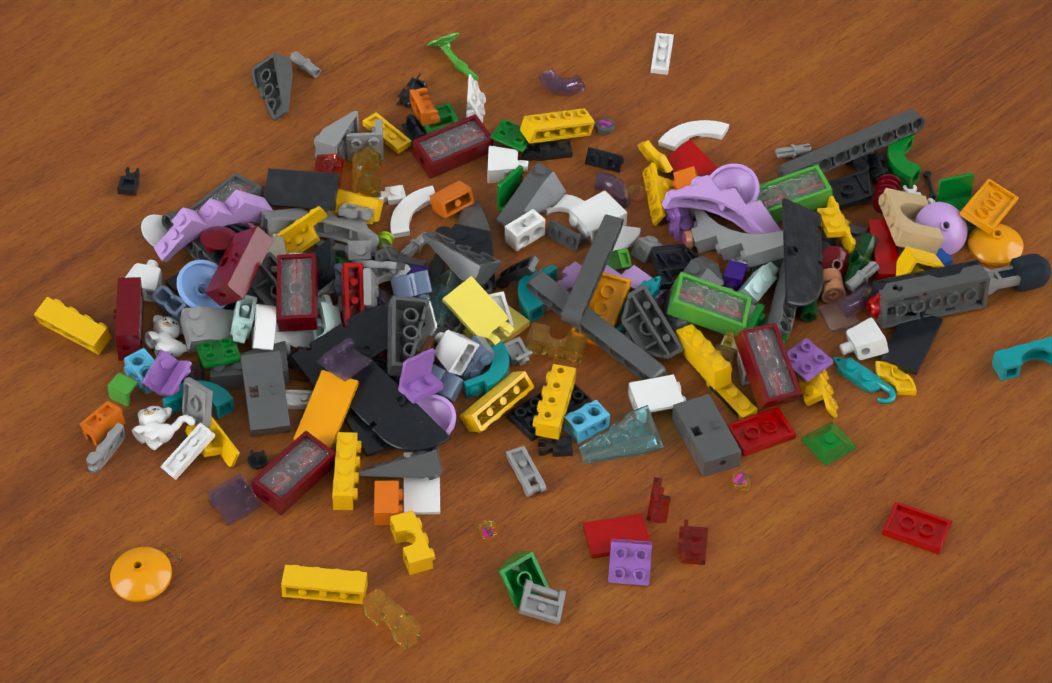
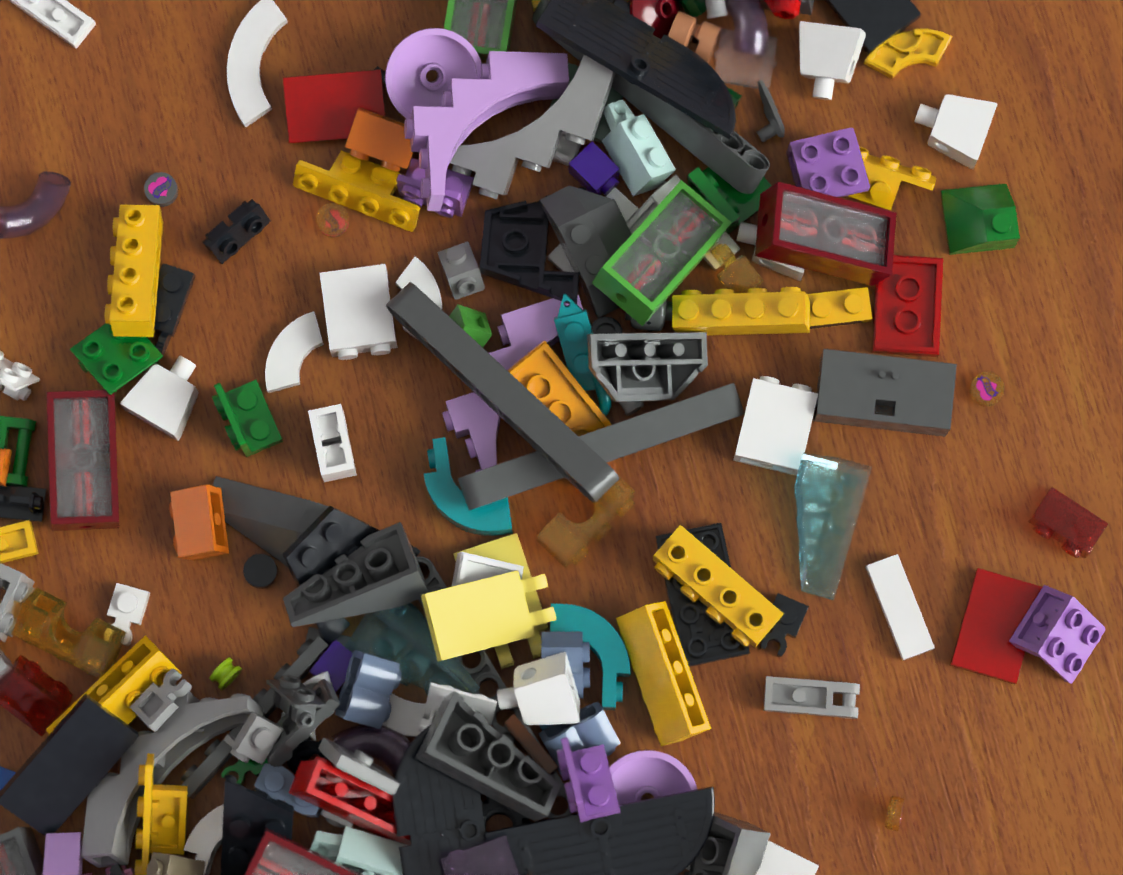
camera: 60 degrees left, 30 degrees up
white tile [390,186,435,238] -> none
light grey axle [400,232,427,257] -> none
dark grey wedge [496,163,566,226] -> none
black hinge [496,255,539,289] -> none
green slope [498,550,550,607] -> none
light grey bracket [504,336,533,366] -> none
light grey plate [519,579,566,625] -> none
dark grey hinge [546,220,585,251] -> none
medium azure brick [564,400,610,444] -> none
cylinder [595,172,630,209] -> none
yellow tile [638,140,673,173] -> none
clear red bracket [646,477,671,523] -> none
nougat tile [682,230,694,249] -> none
teal plate [833,357,896,404] -> none
none -> dark grey bar [757,80,785,143]
none -> white tile [865,554,935,661]
none -> white torso [914,94,997,169]

